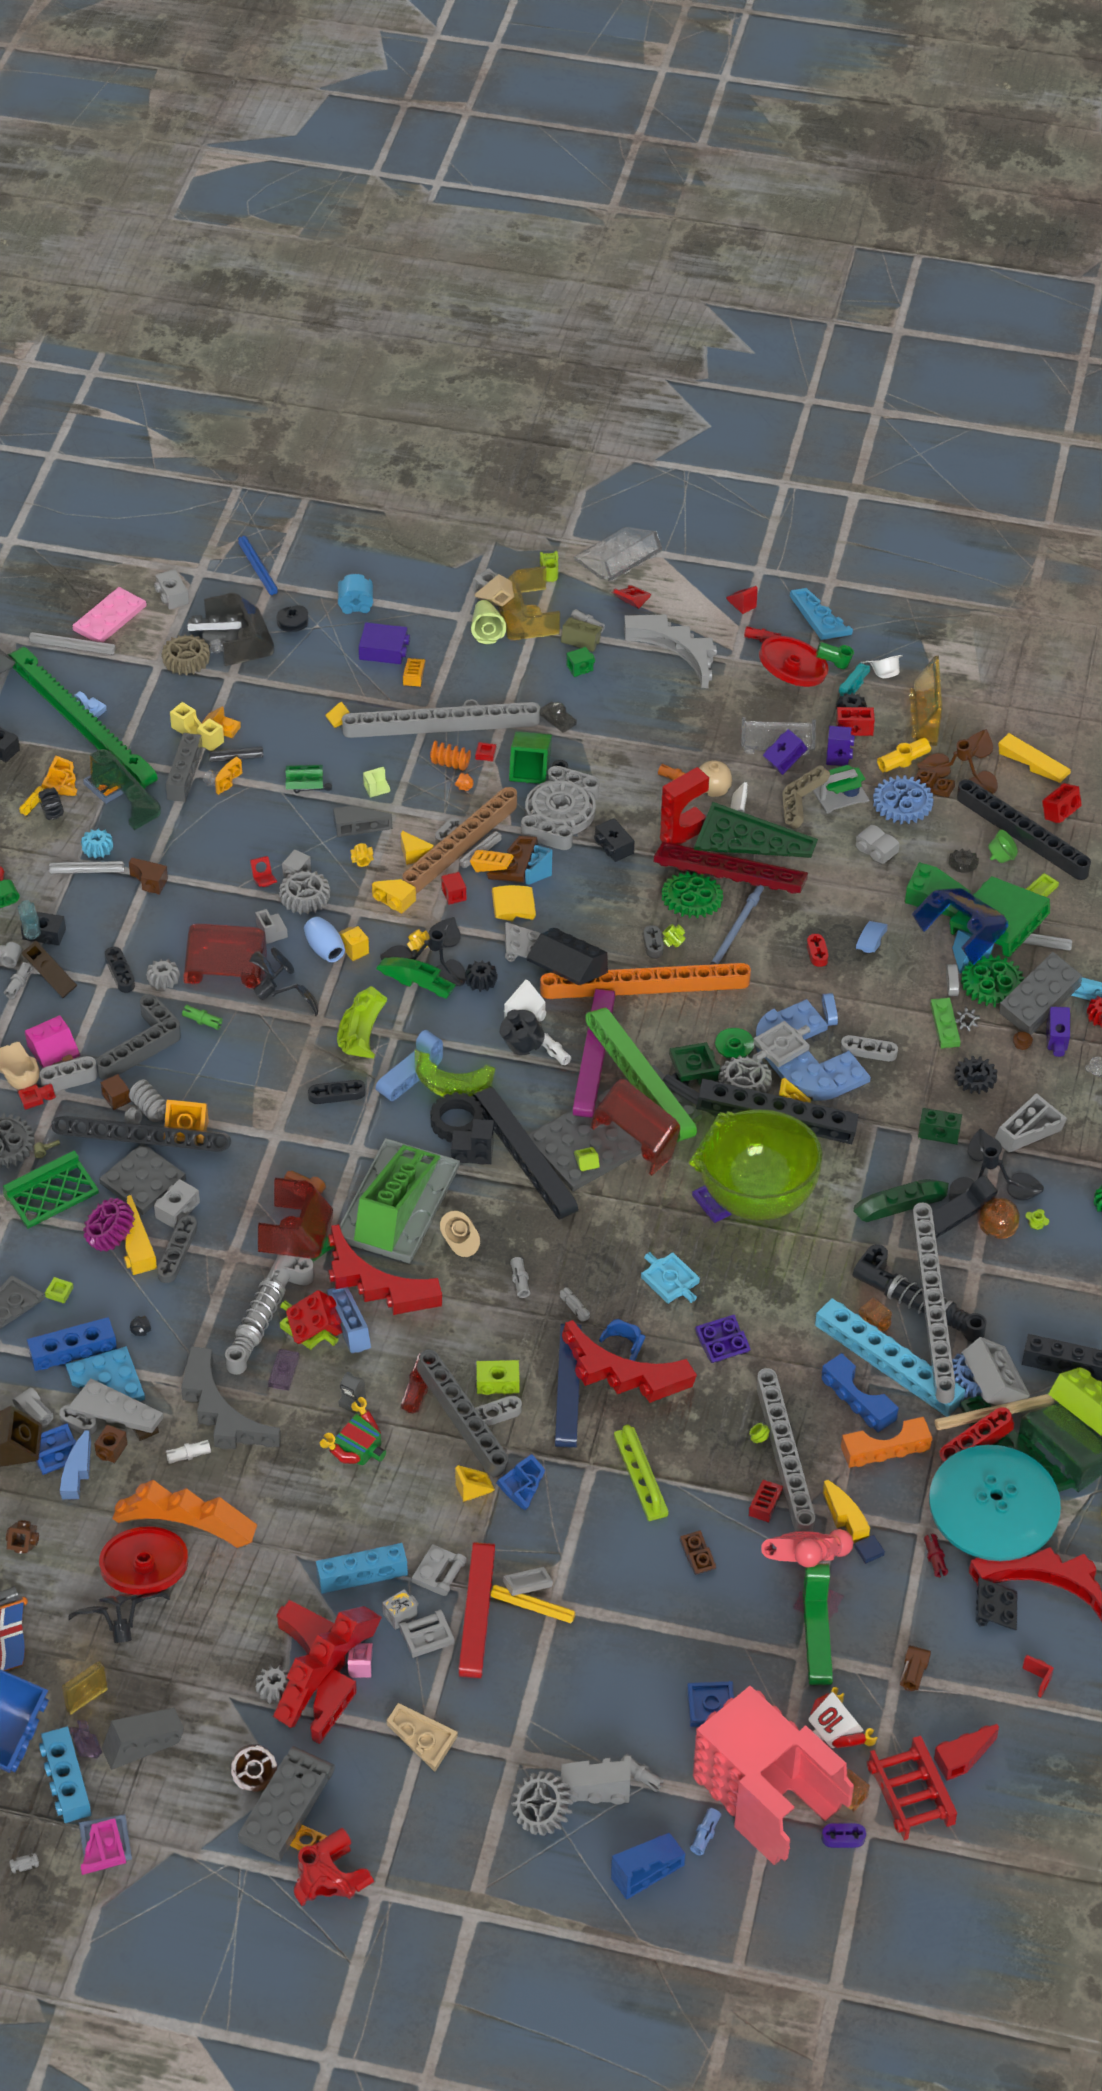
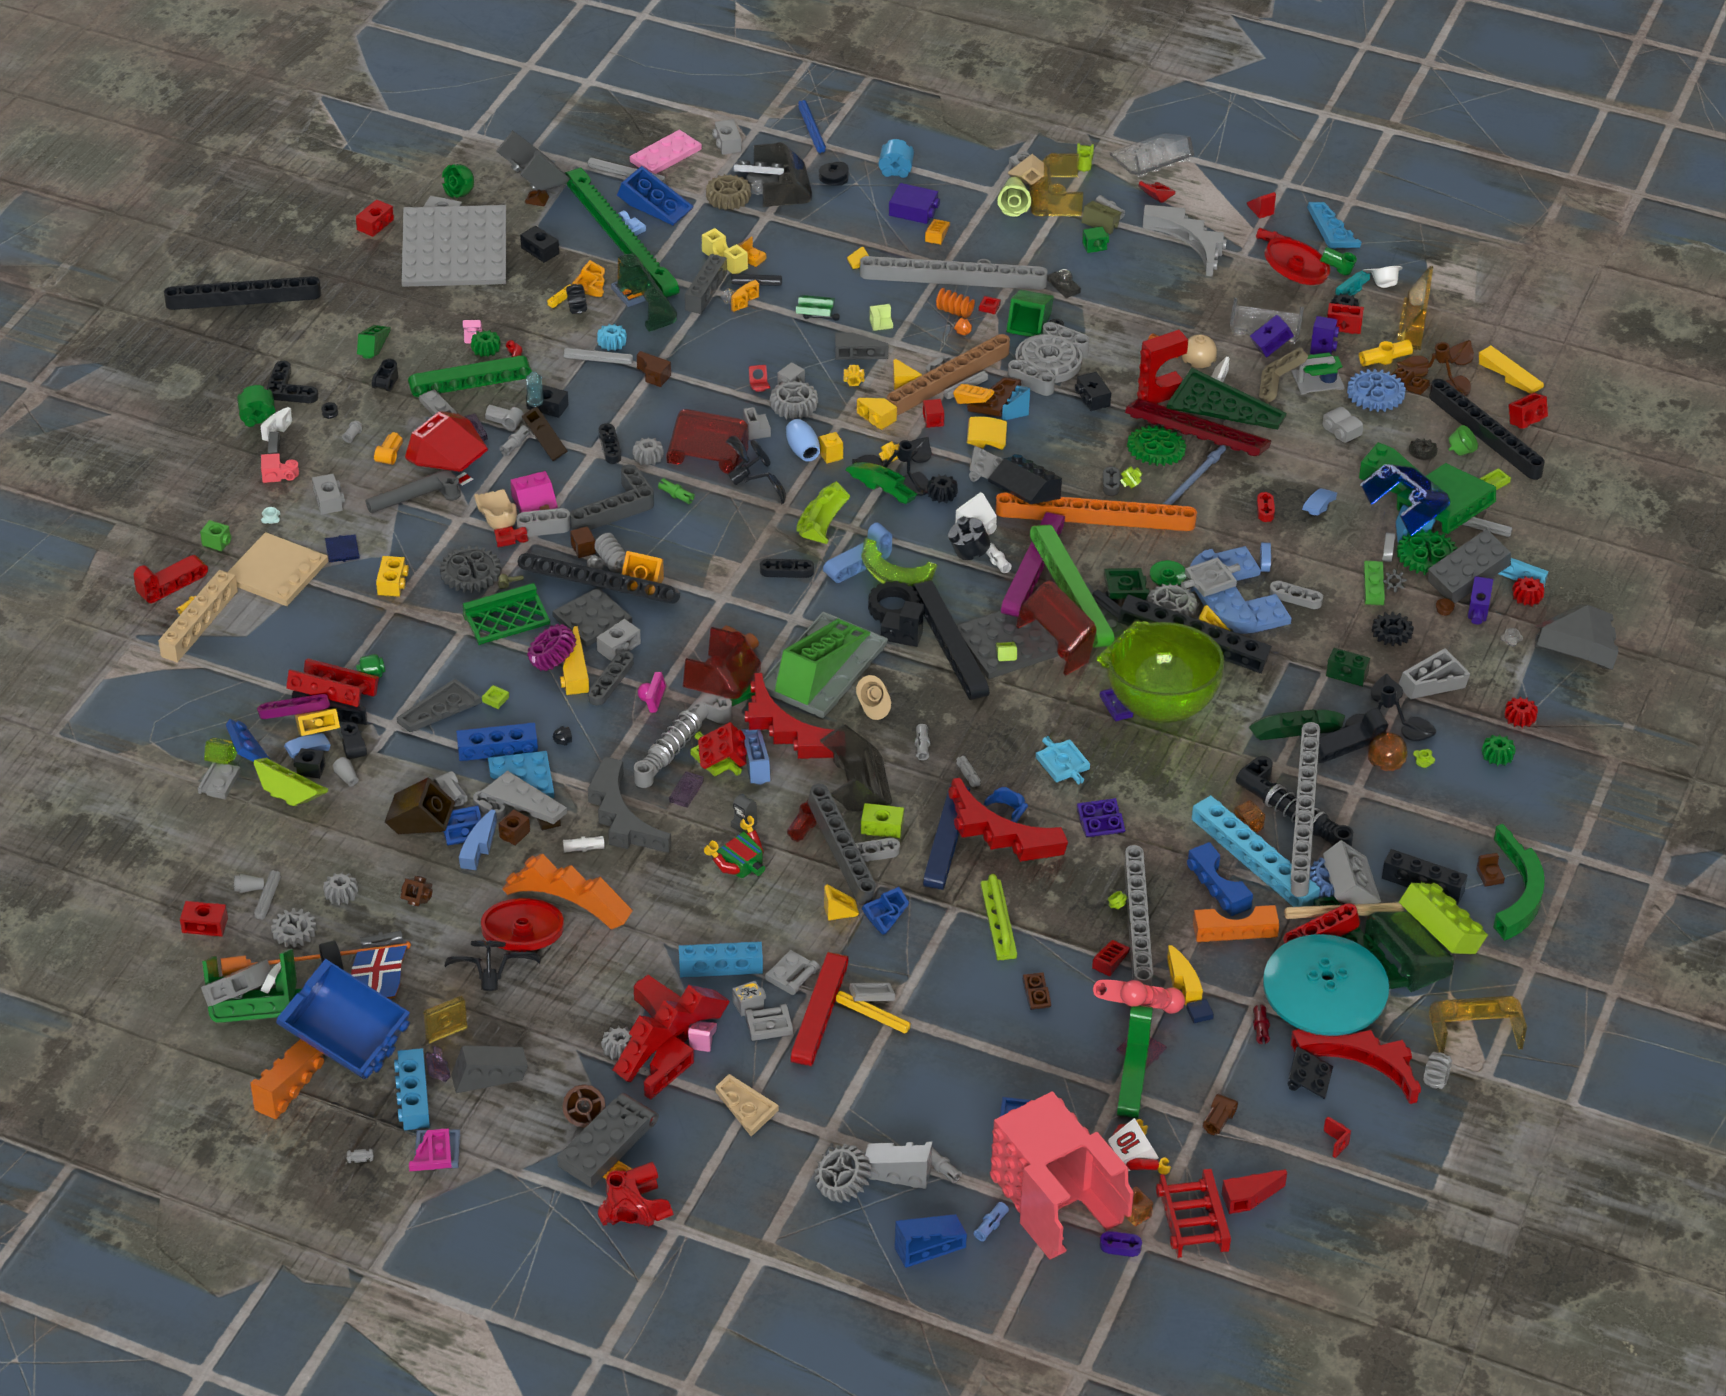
camera: 10 degrees right, 5 degrees down
none -> blue slope [617,166,694,225]
none -> dark pink tile [638,672,666,713]
none -> clear smoke windscreen [820,723,892,812]

